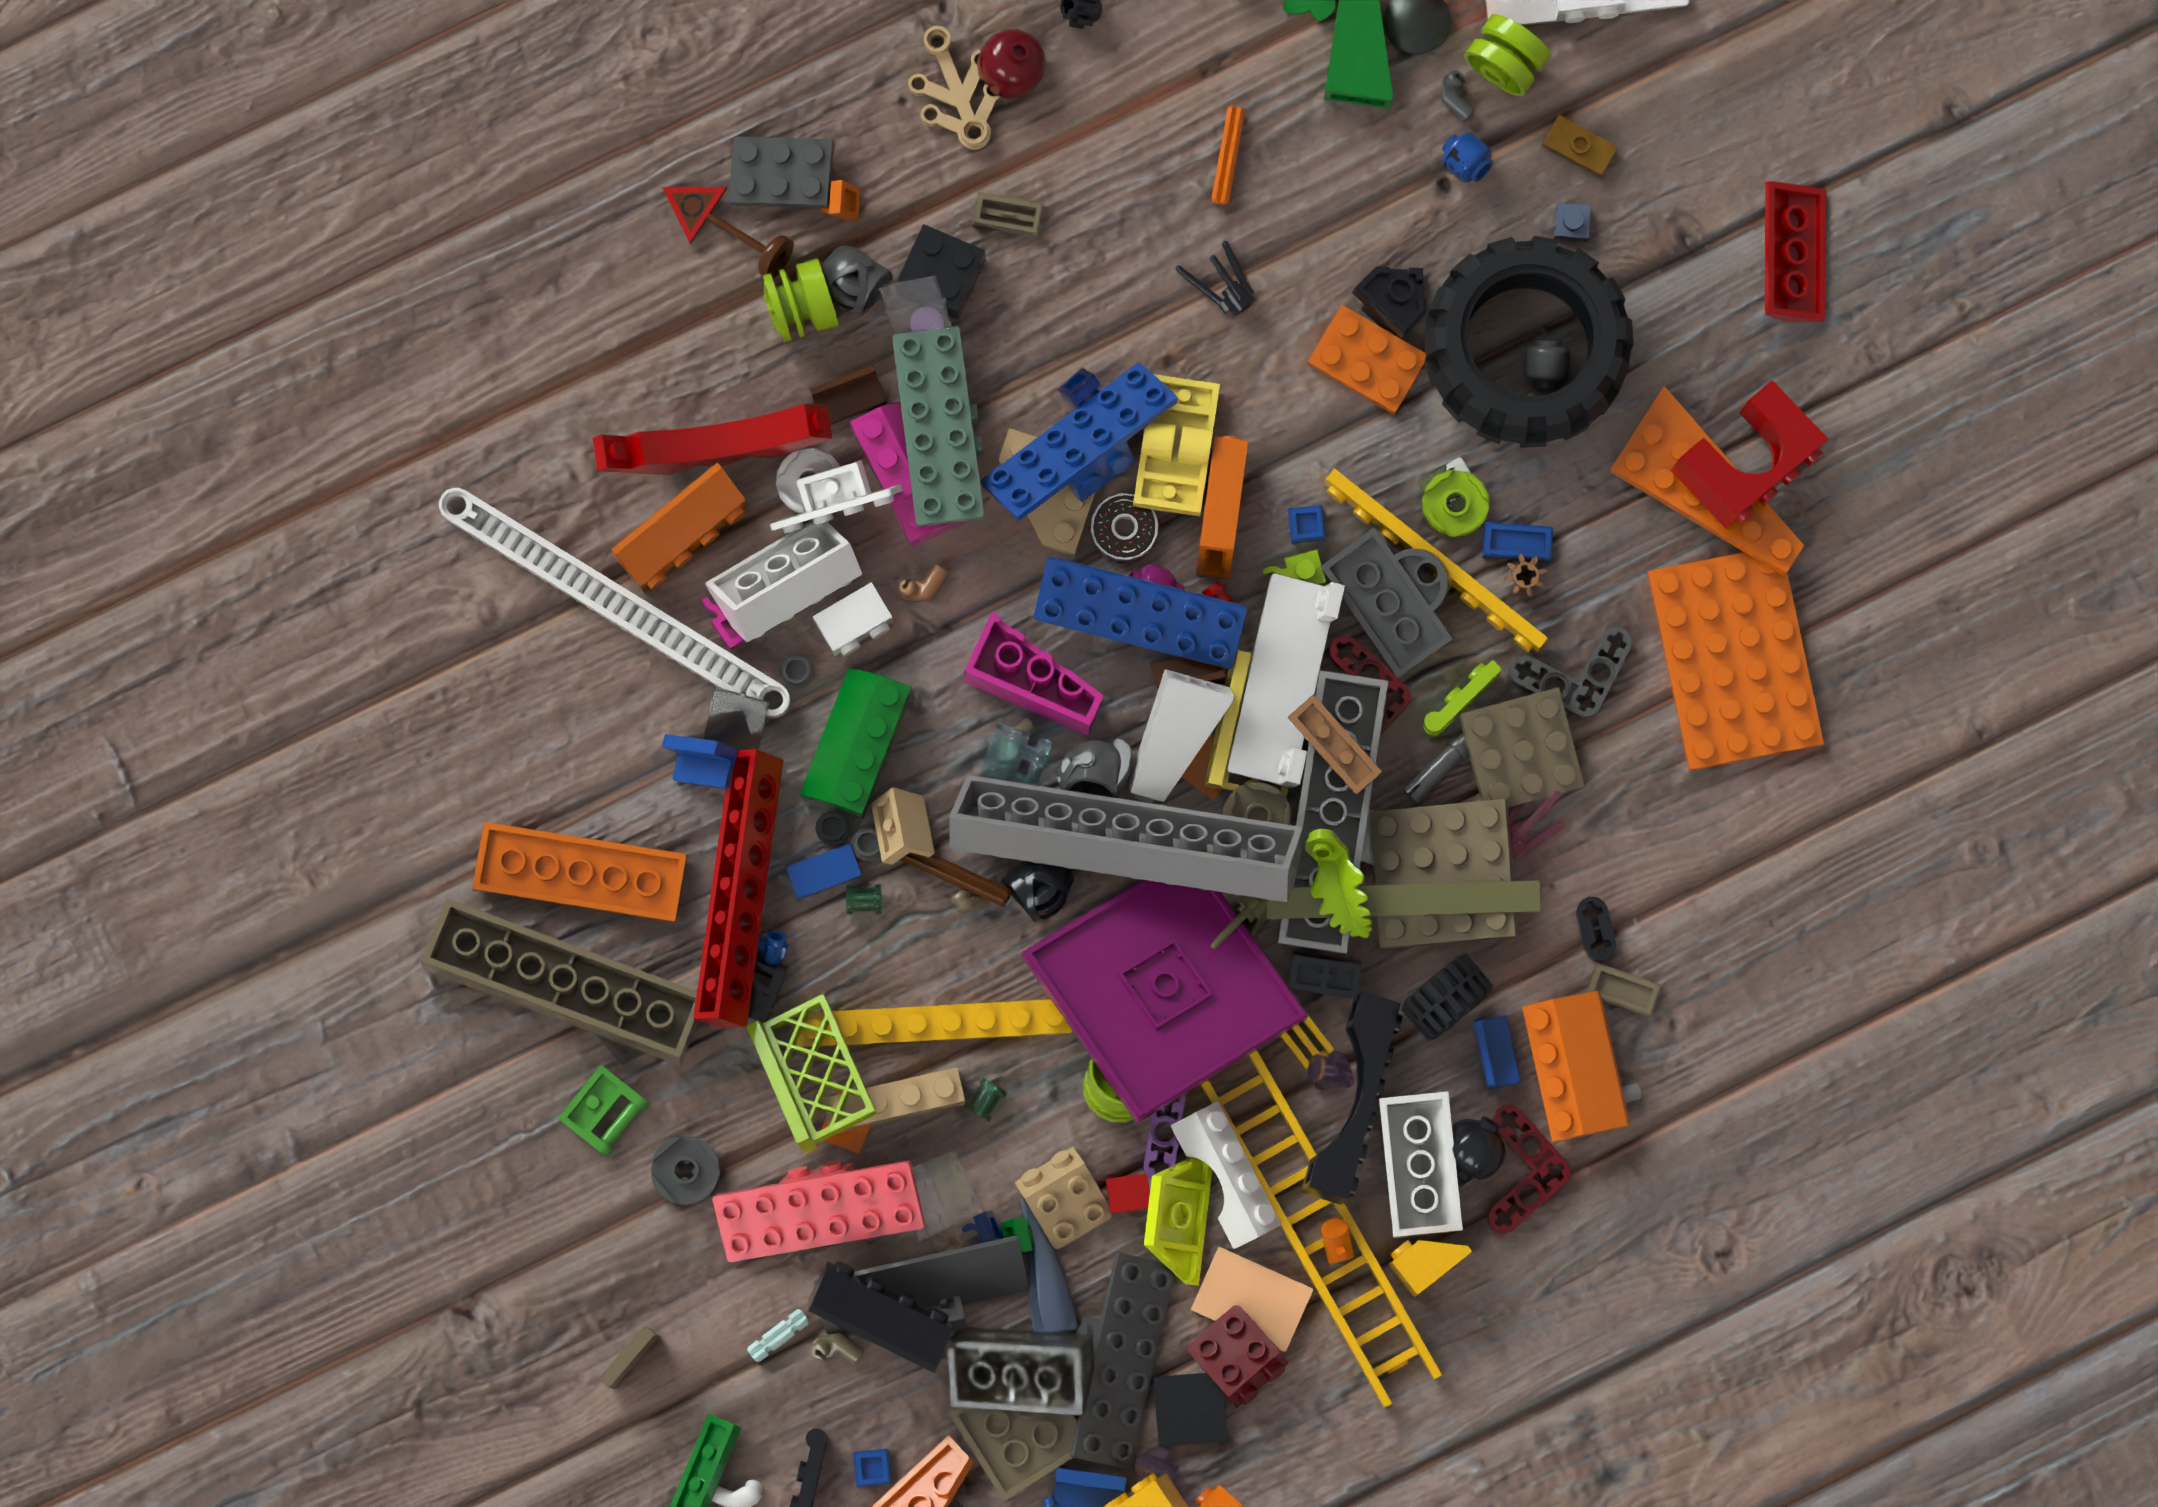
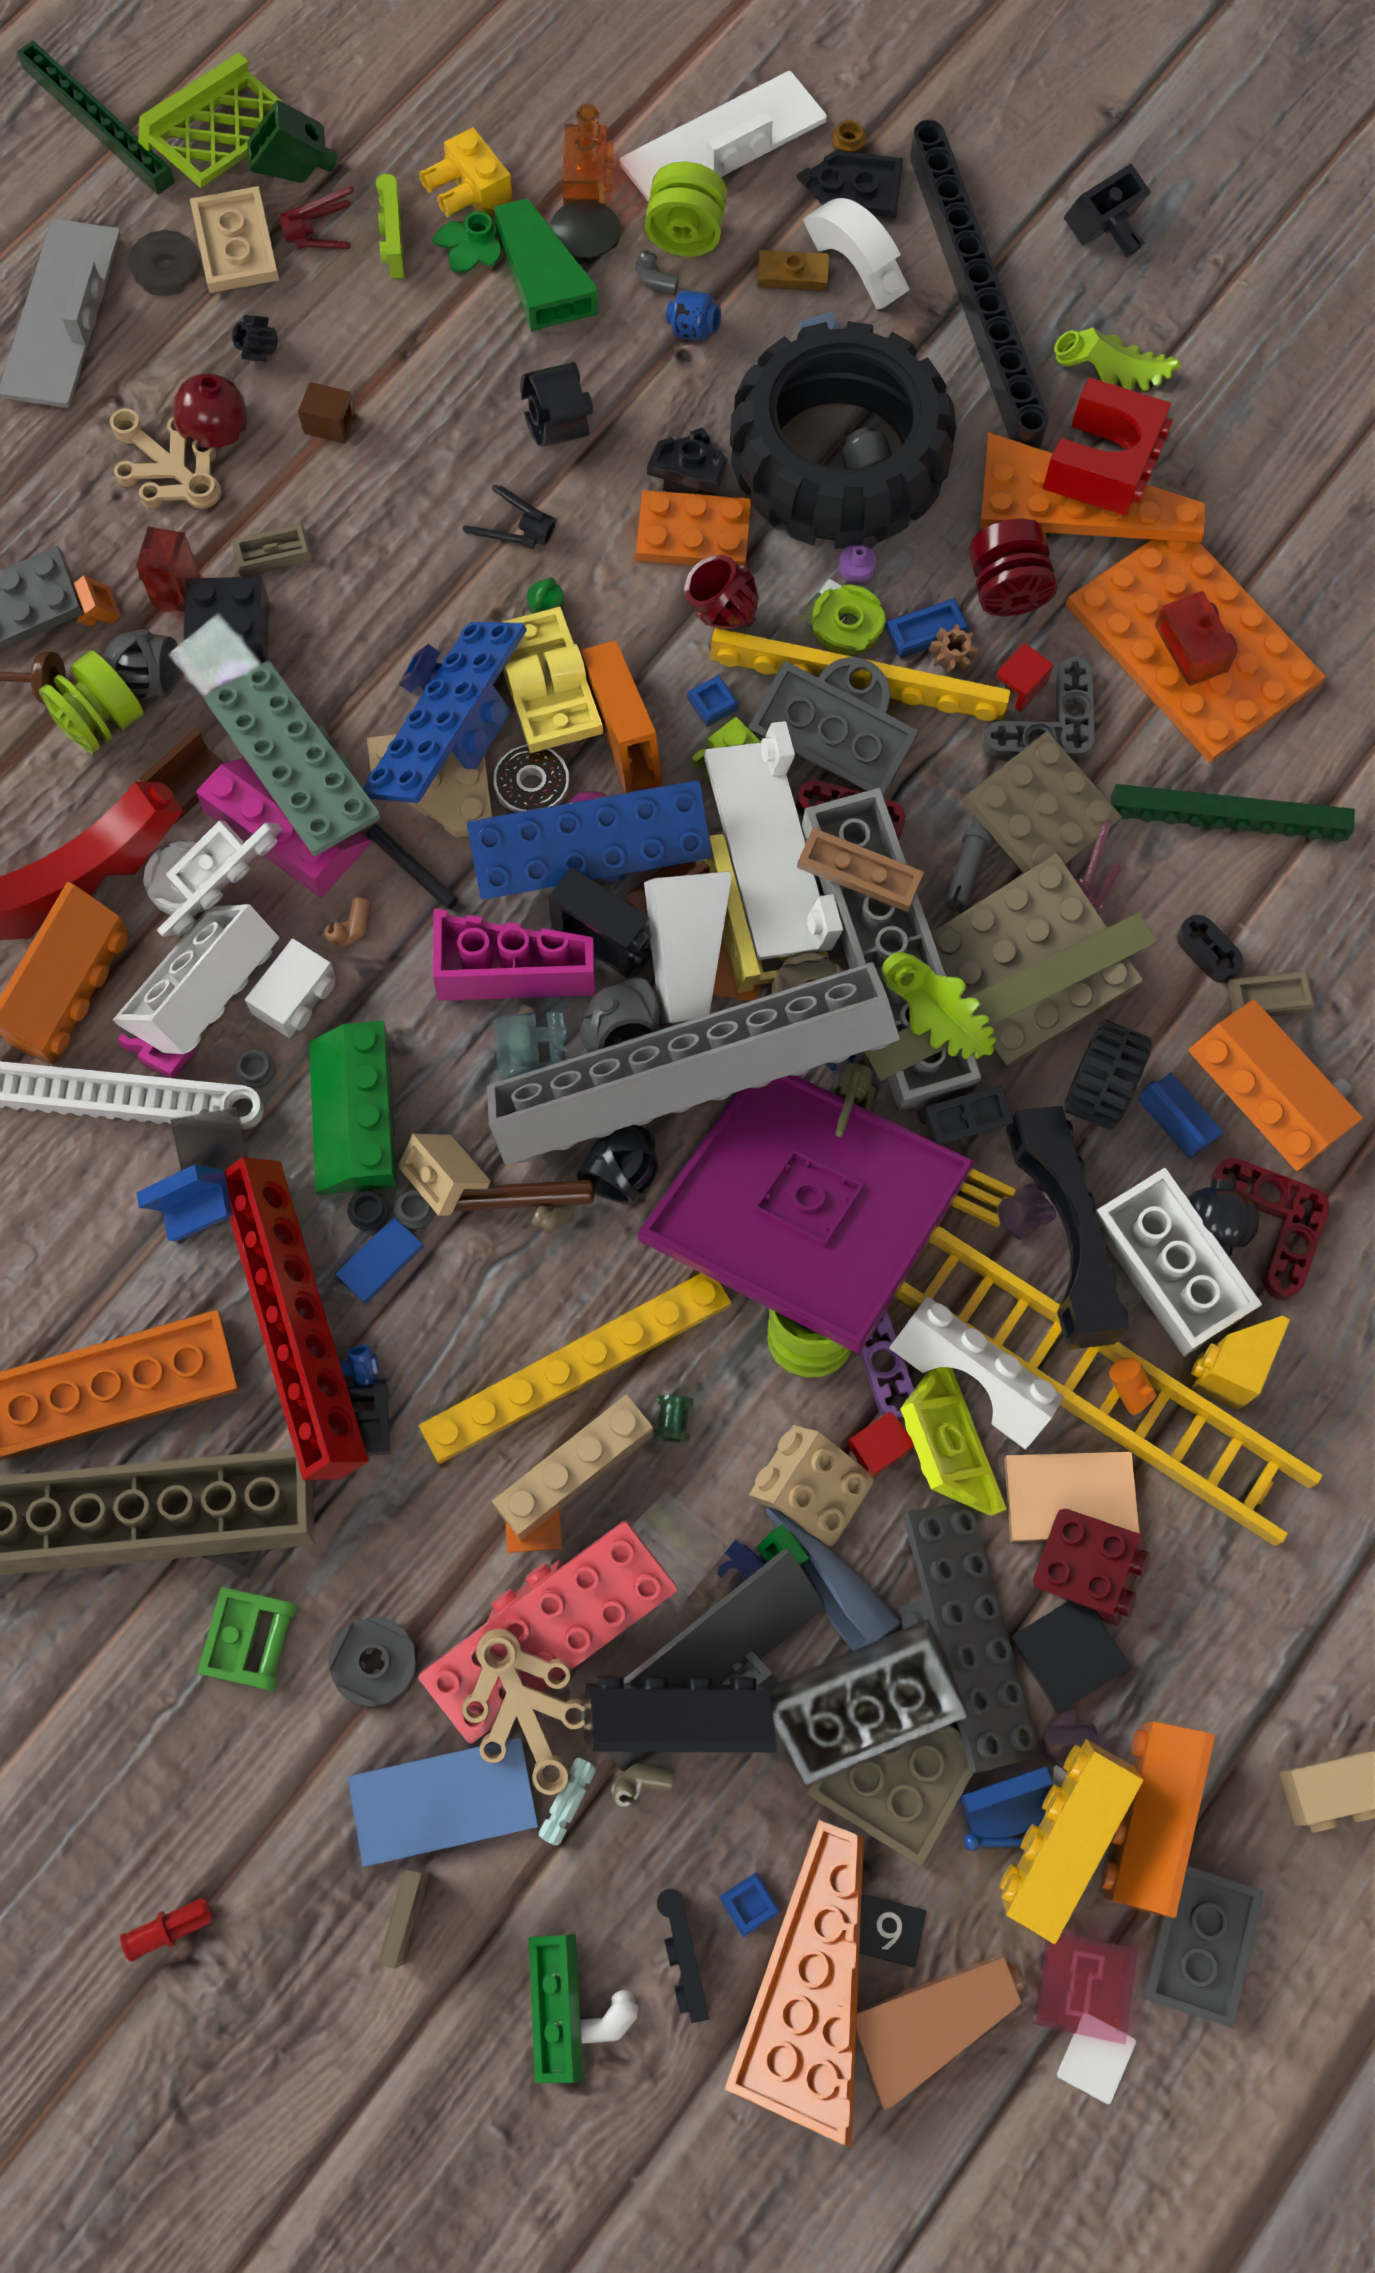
camera: 30 degrees left, 10 degrees down
lime fence [747,994,877,1154] -> none
clear green bush [846,884,882,915] -> none
orange axle [1211,106,1245,205] -> none
lime plate [1423,660,1502,737] -> none
red slope [1765,181,1826,322] -> none
none -> red axle [120,1898,213,1962]
none -> clear red brick [136,526,200,612]
none -> reddish brown panel [298,382,356,444]
none -> medium blue tile [347,1737,539,1867]
none -> black bar [367,824,458,910]
none -> tan plant [462,1629,585,1795]
none -> black brick [520,362,593,447]
none -> green tile [527,577,564,614]
none -> black window [548,867,652,978]
none -> dark red helmet [684,555,759,631]
none -> black tile [797,150,903,218]
none -> white arch [802,198,910,310]
none -> pearl gold plate [831,120,866,153]
none -> medium lavender tile [839,545,877,584]
none -> black beam [910,120,1049,449]
none -> dark red wheel [968,518,1058,617]
none -> red panel [997,643,1054,712]
none -> lime plant [1054,327,1181,392]
none -> black brick [1063,163,1151,258]
none -> dark green piece [1111,784,1355,842]
none -> clear red brick [1155,591,1238,687]

